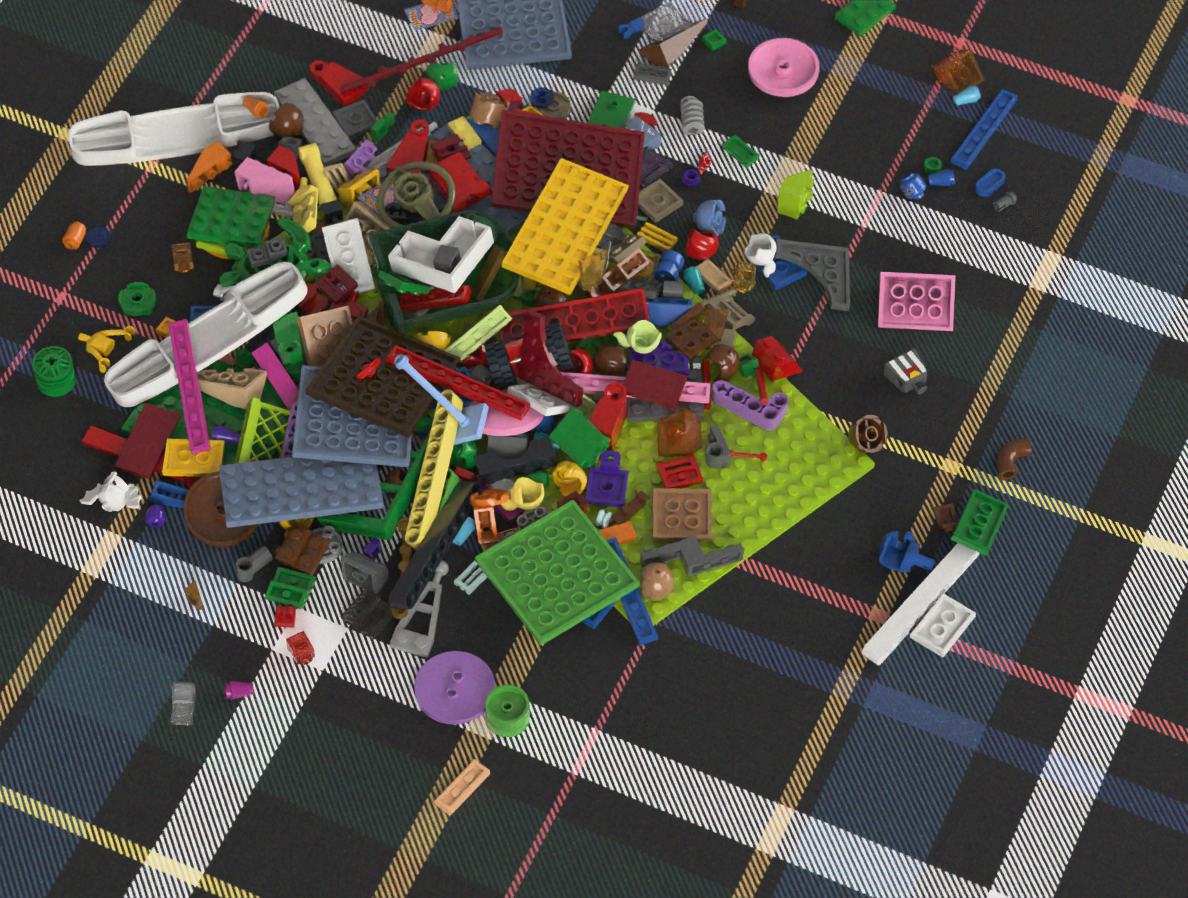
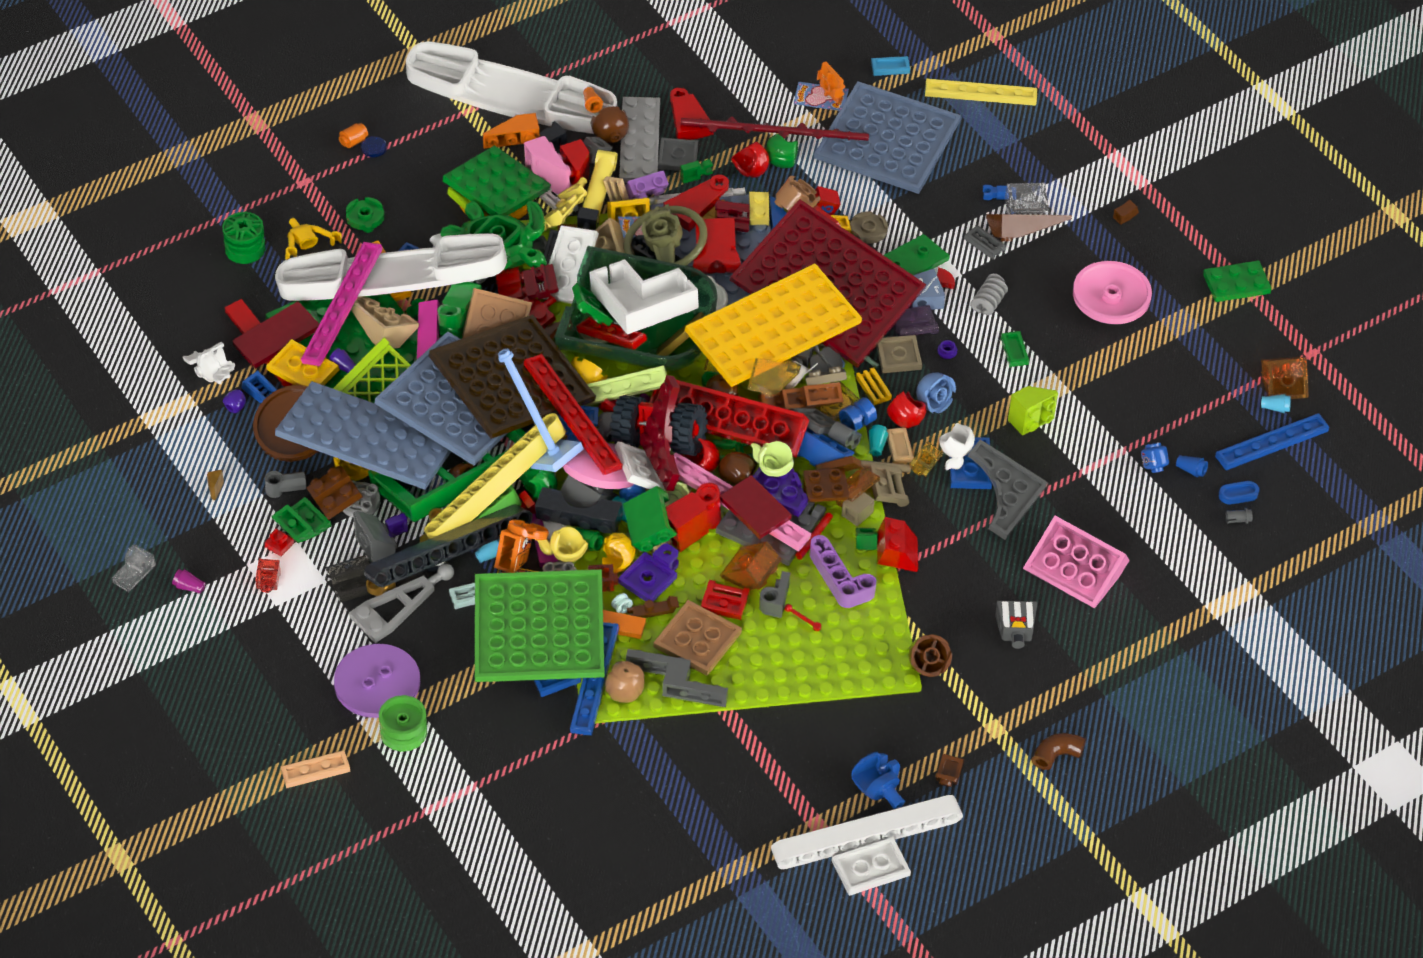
camera: 30 degrees right, 5 degrees down
clear orange brick [172,242,194,273] -> none
dark grey slope [247,238,288,268] -> none
red piece [356,358,381,379] -> none
dark grey brick [433,245,461,274] -> none
clear blue piece [530,87,554,108] -> none
red piece [697,150,711,175] -> none
green tile [702,29,727,51] -> none
reddish brown piece [703,344,740,382] -> none
red bar [755,367,768,404] -> none
green tile [923,157,942,174] -> none
green plate [951,489,1009,556] -> none

